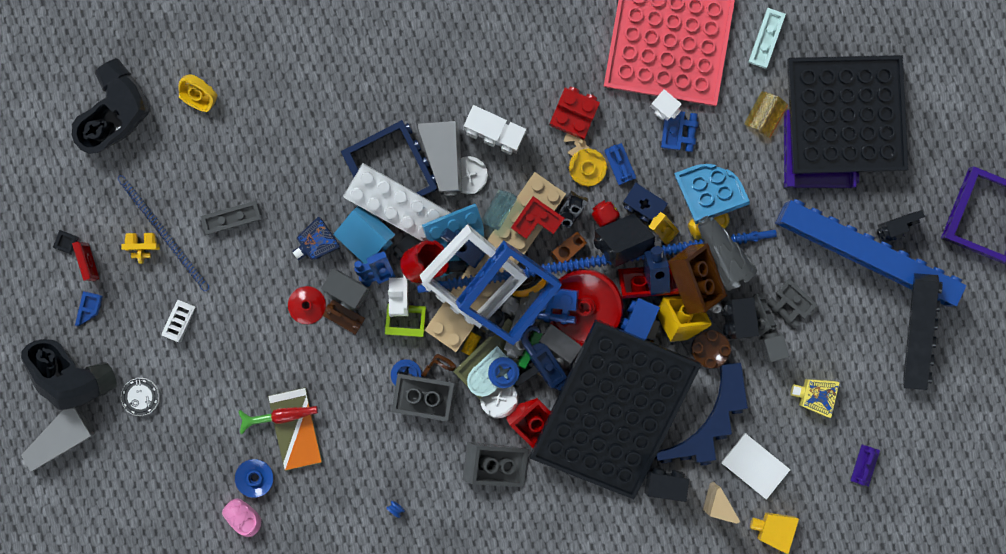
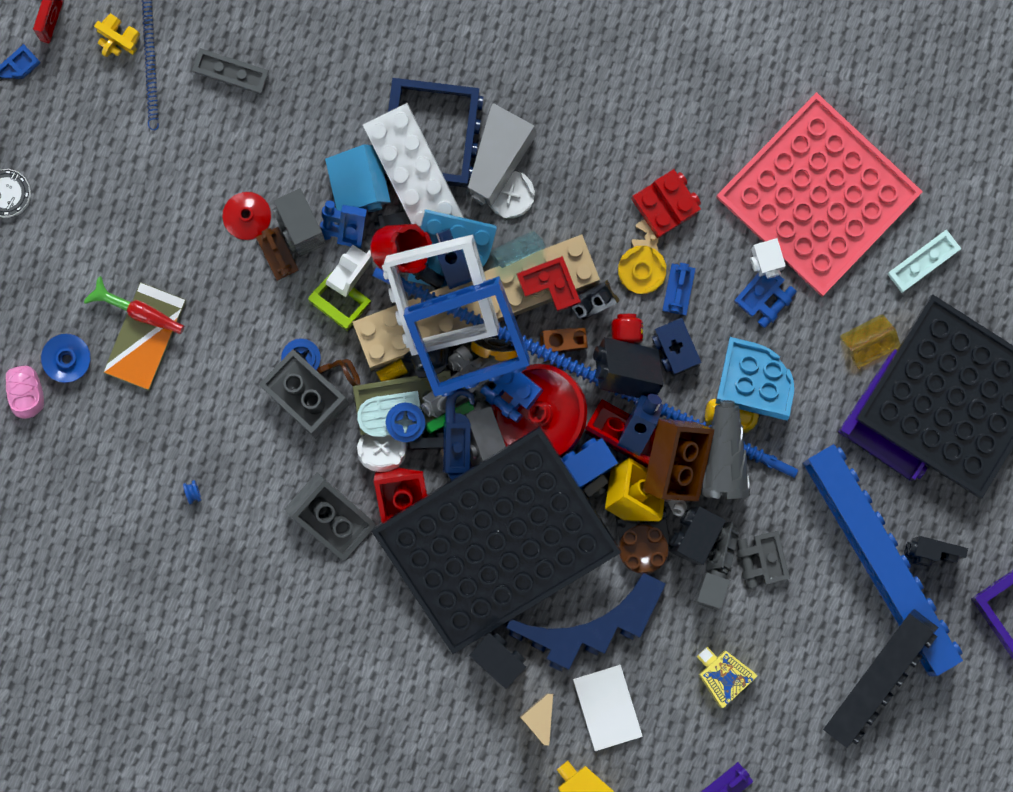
camera: 30 degrees right, 5 degrees down
white slope [161,300,196,342] -> none
torso [292,217,341,261] -> none
white piece [464,105,526,155] -> none
yellow plate [648,212,679,245] -> none

